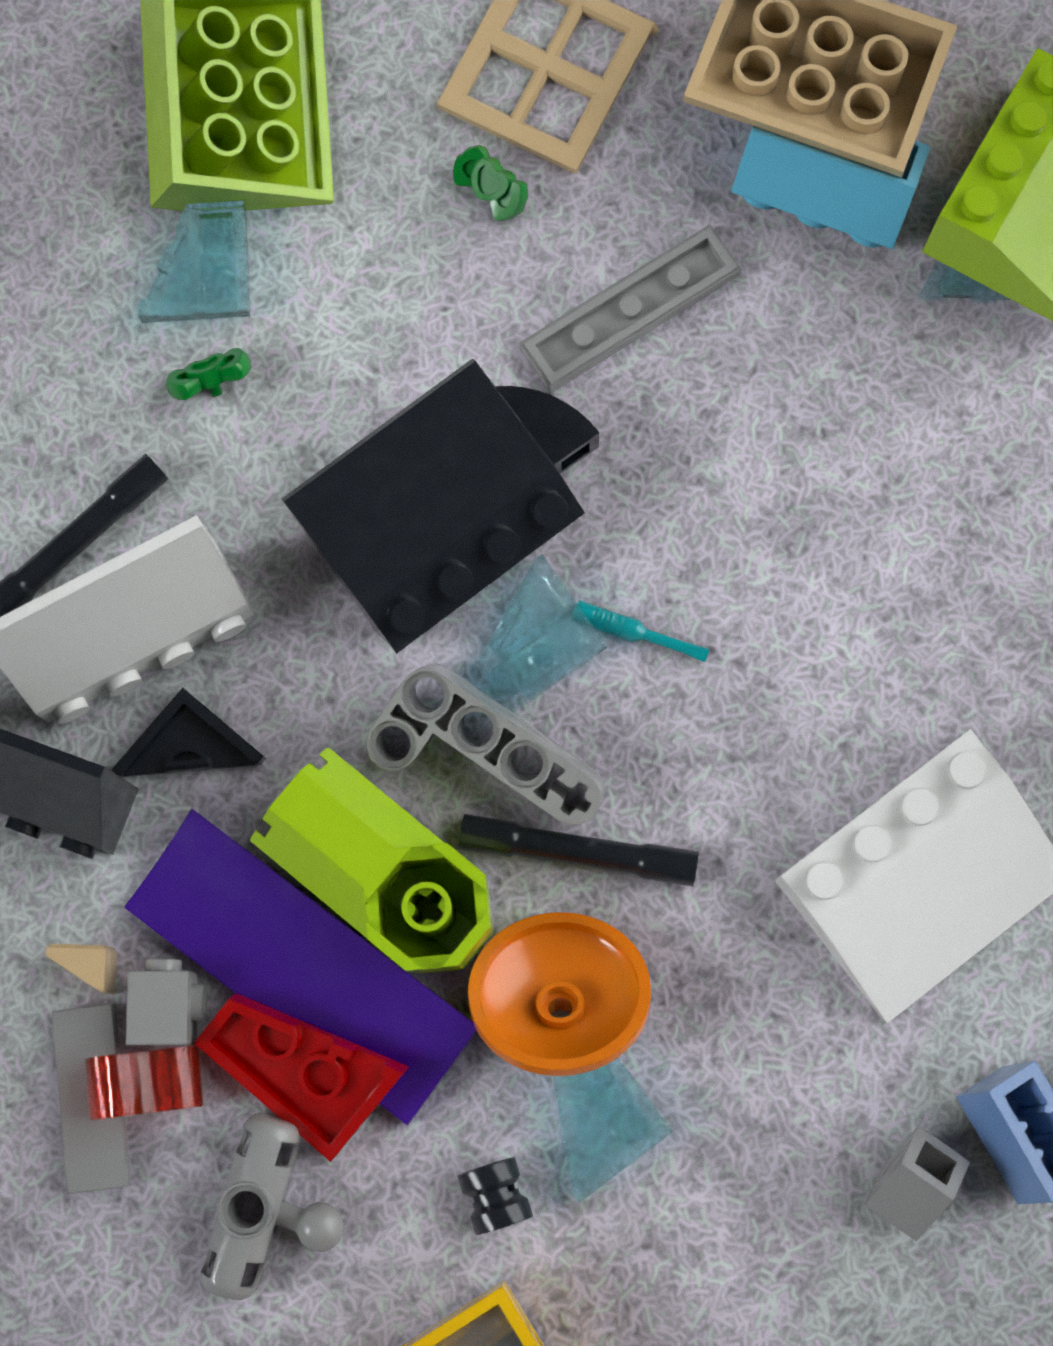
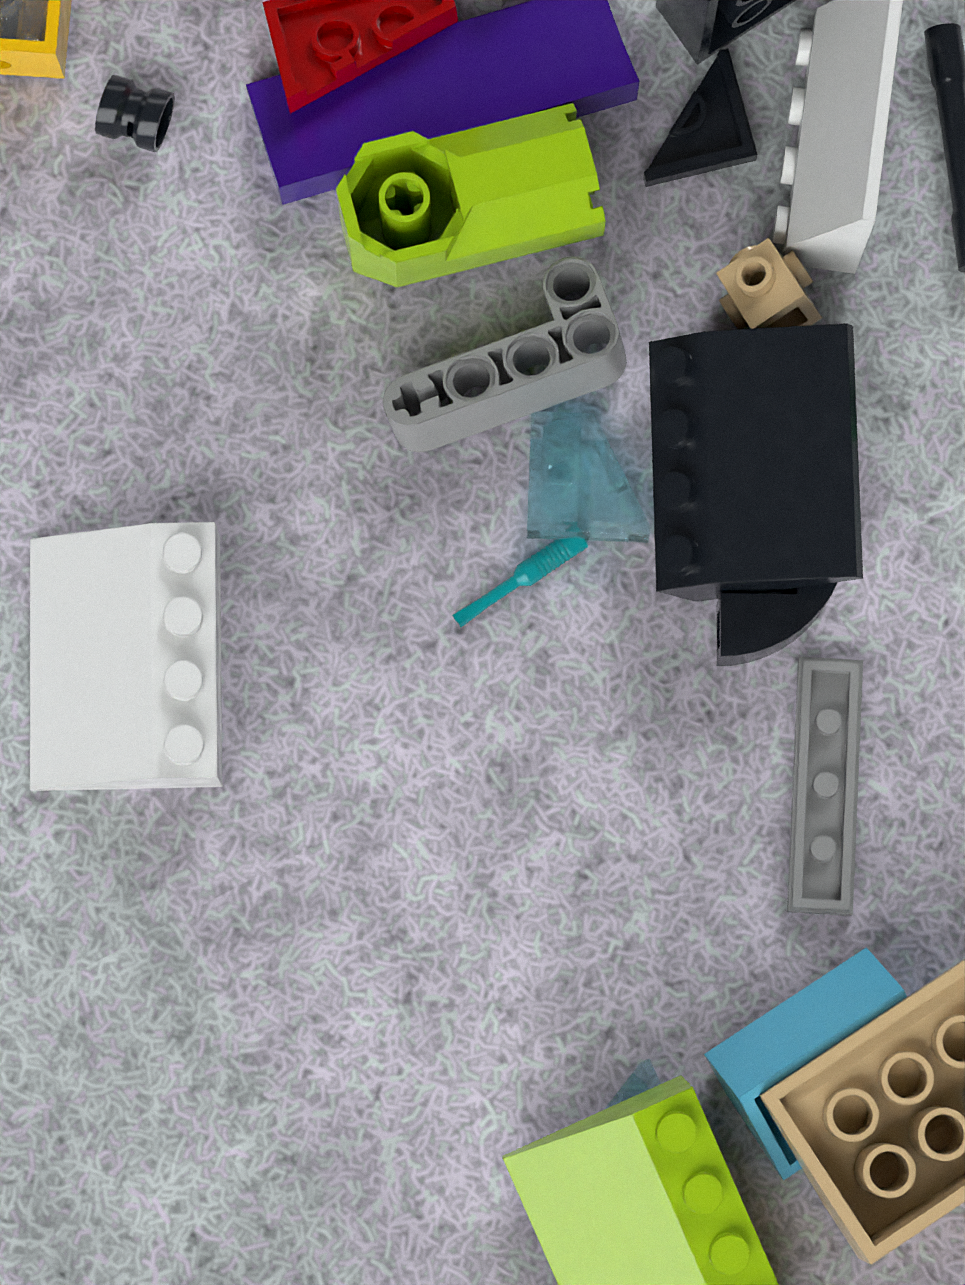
camera: 120 degrees right, 0 degrees up
black piece [459,814,699,887] -> none
orange dish [468,912,651,1076] -> none
clear light blue wing [553,1057,673,1203] -> none
none -> tan brick [716,238,822,329]

